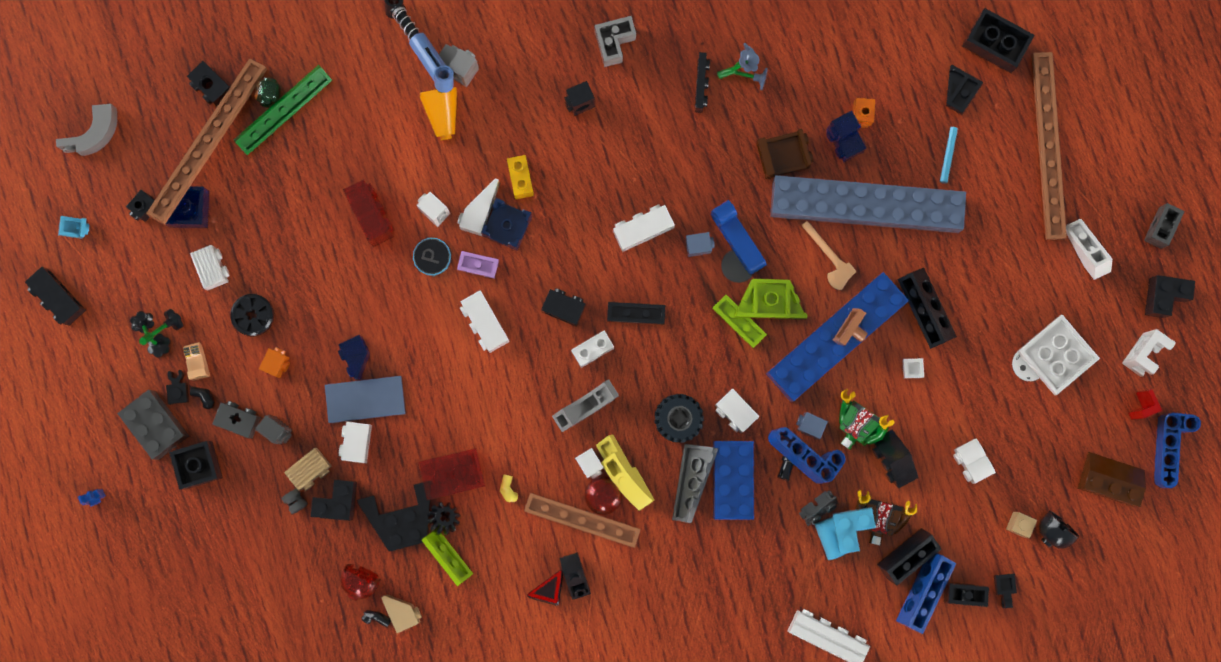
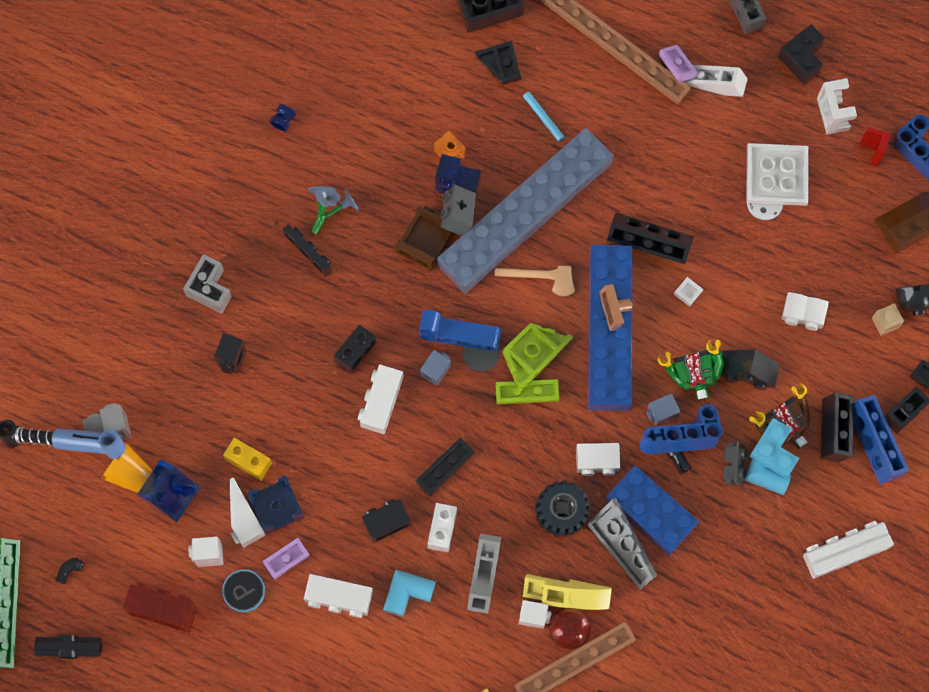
camera: 45 degrees left, 10 degrees down
none -> black piece [34,635,102,659]
none -> black arm [55,557,84,584]
none -> clear blue brick [136,460,201,522]
none -> black brick [334,324,377,374]
none -> medium azure brick [383,569,436,617]
none -> dark grey brick [440,185,476,236]
none -> lavender plate [659,45,697,82]

